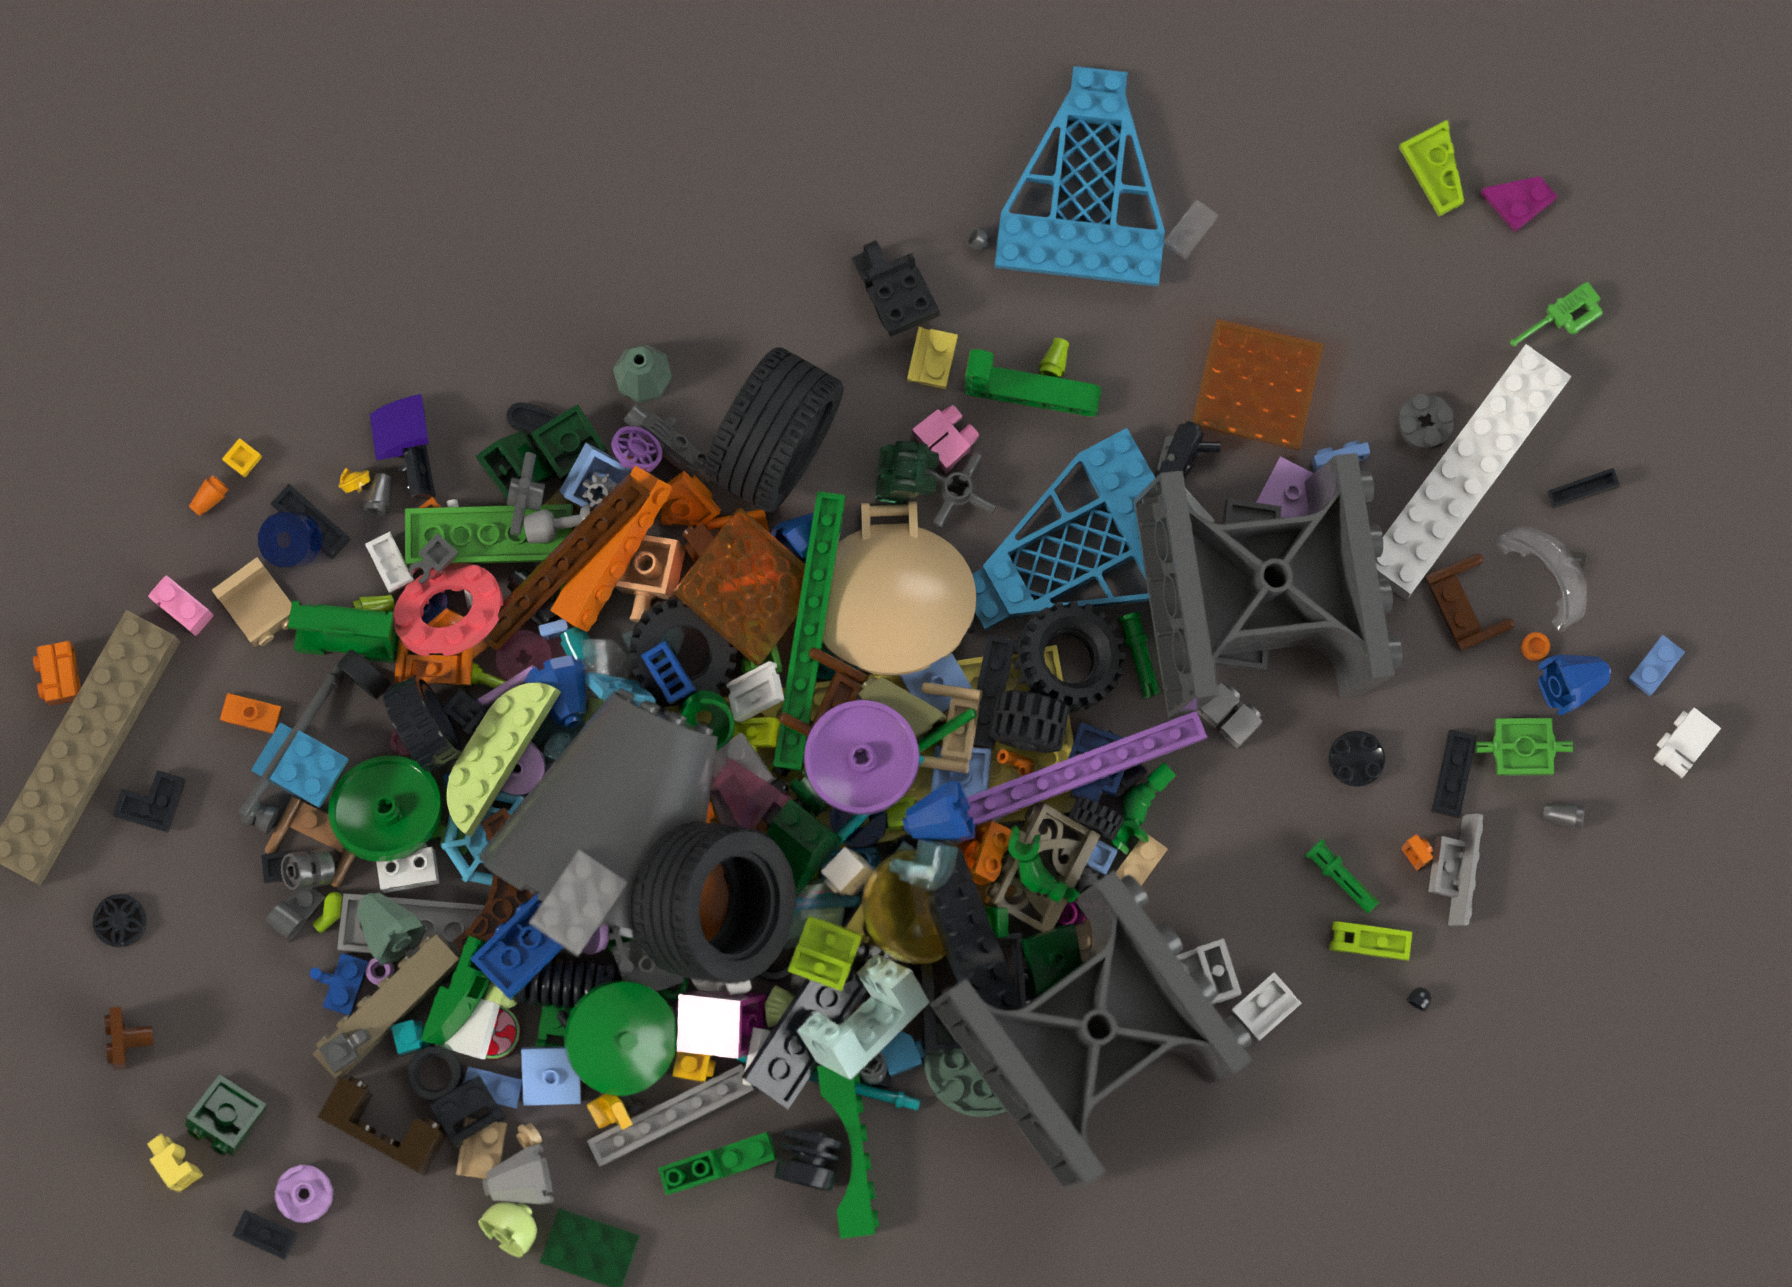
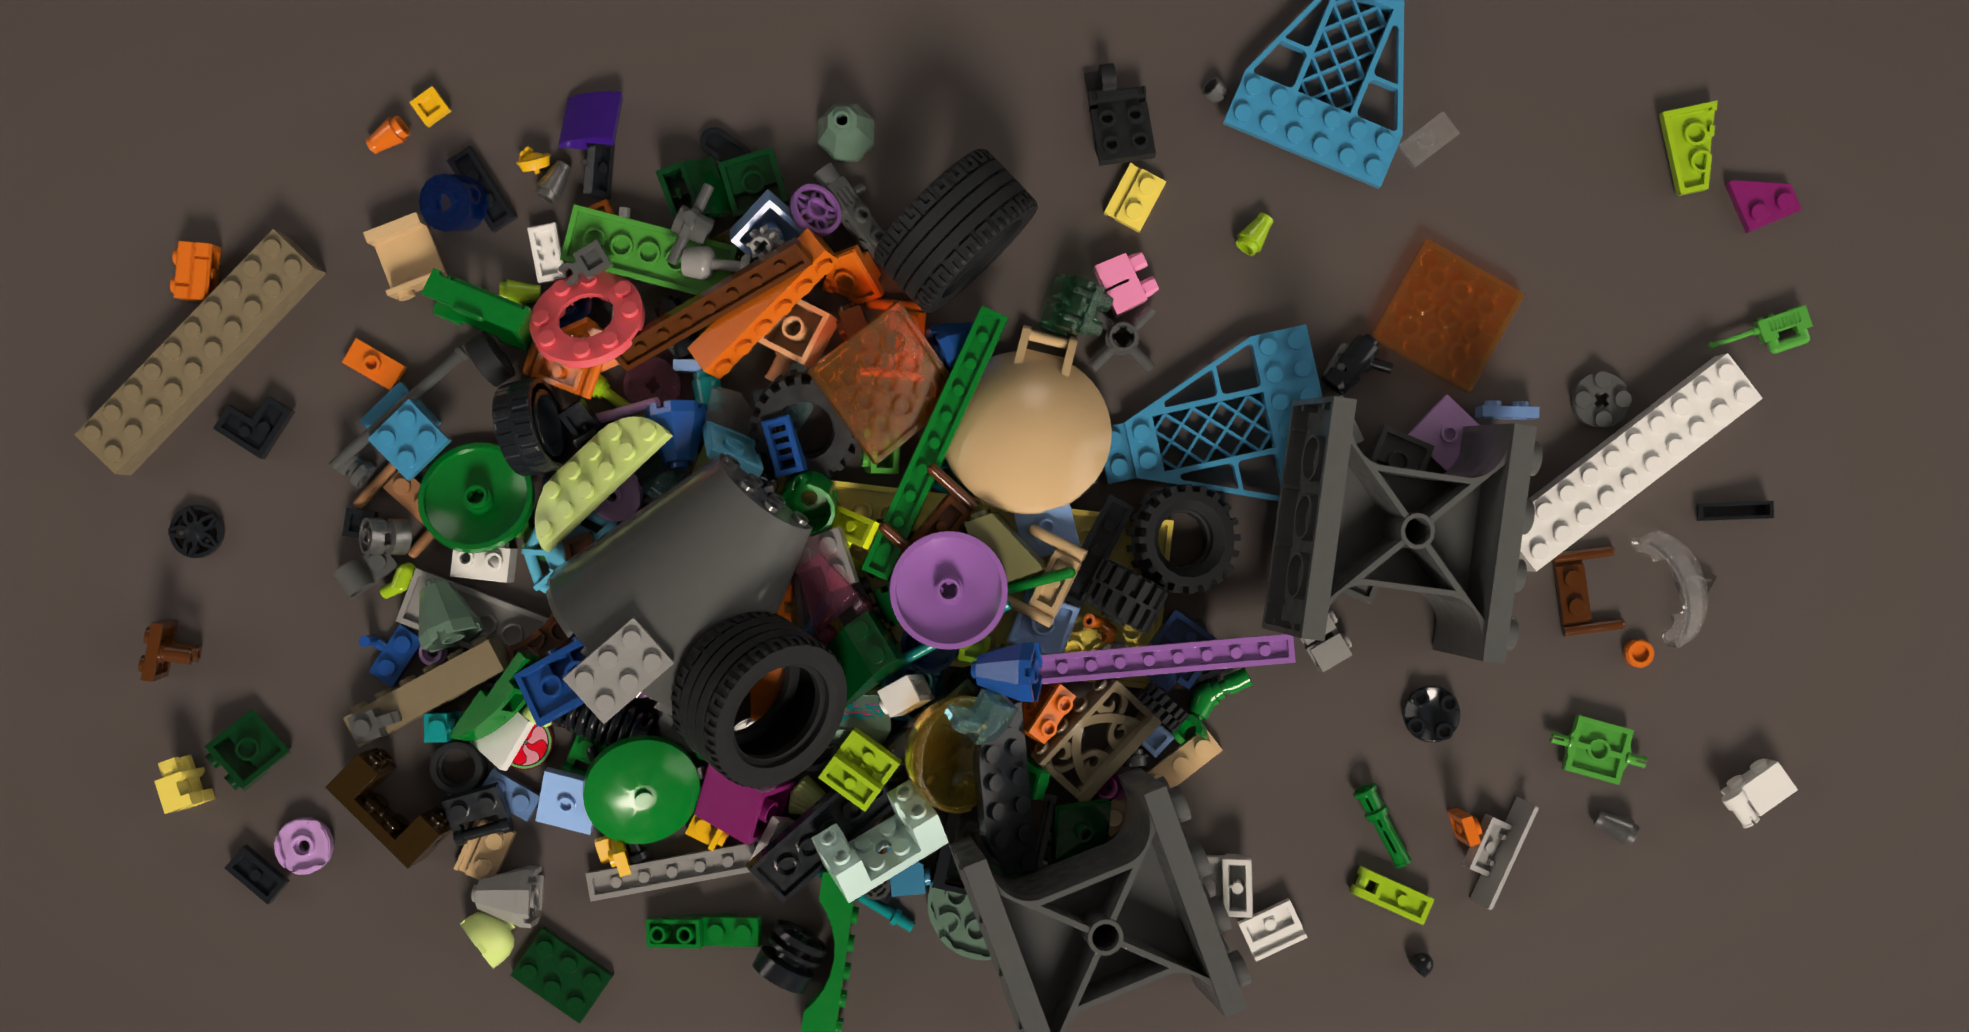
camera: 15 degrees right, 10 degrees up
bright pink brick [148,575,214,637] -> none
tan plate [516,1123,542,1148] -> none
white plate [726,661,784,723] -> none
dark azure piece [795,895,861,910] -> none
green beam [964,349,1102,417] -> none
green piece [1008,826,1080,903] -> none
green pin [1117,612,1161,698] -> none
black tile [1431,730,1477,818] -> none
blue cone [1538,654,1611,716] -> none
medium blue plate [1627,635,1685,697] -> none

